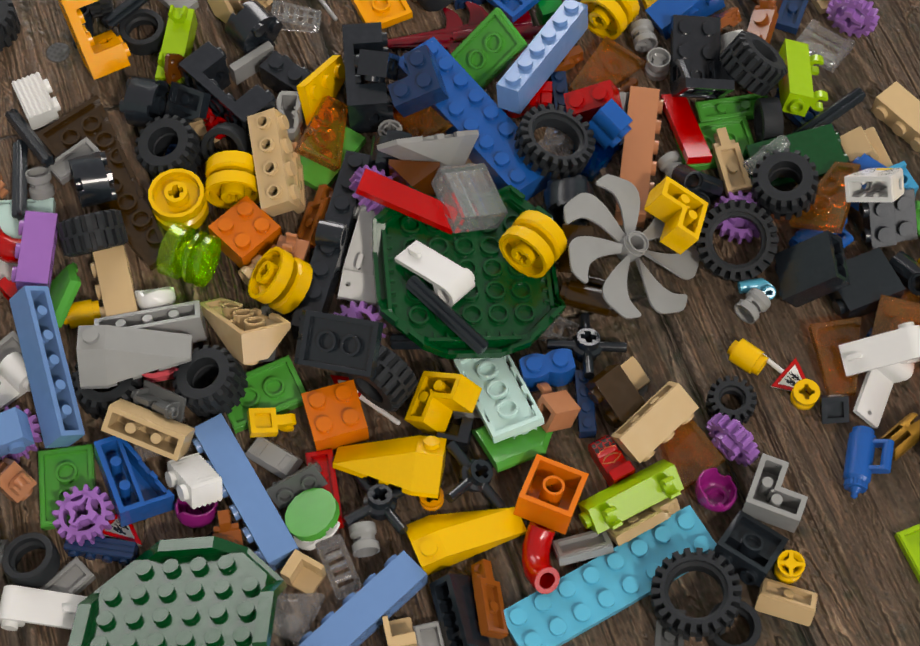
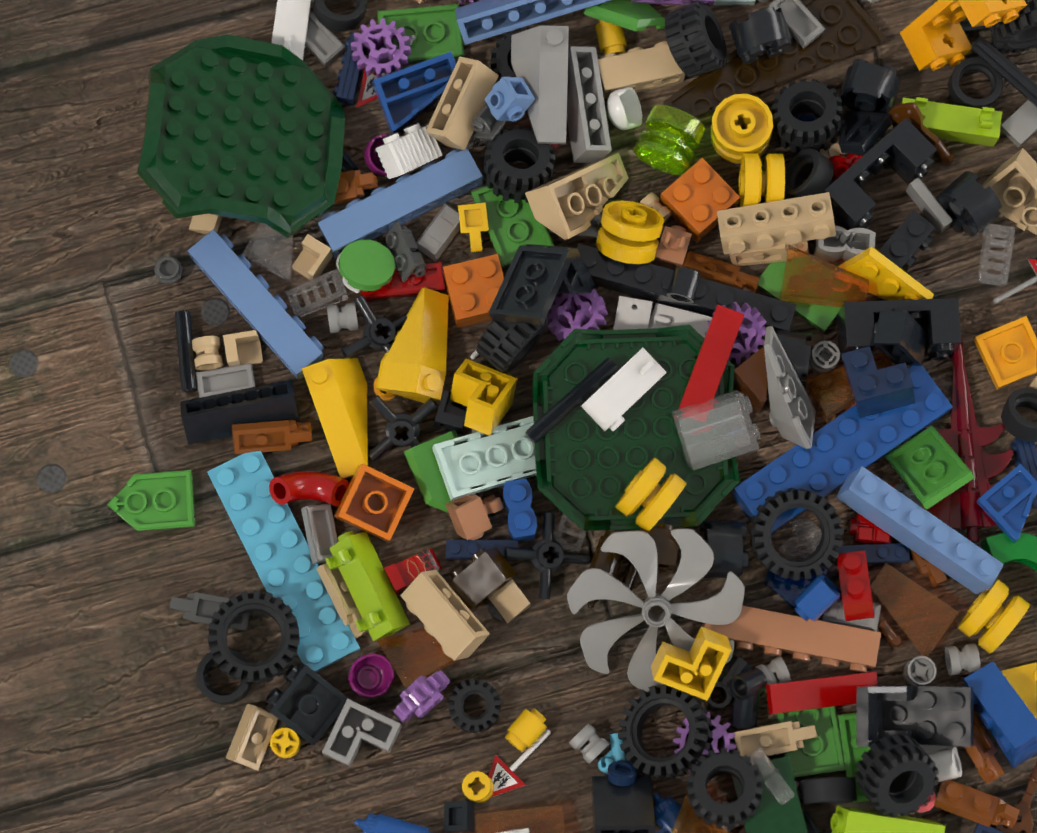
camera: 90 degrees right, 15 degrees up
none -> medium blue brick [484,77,535,122]
none -> dark blue tile [608,760,637,786]

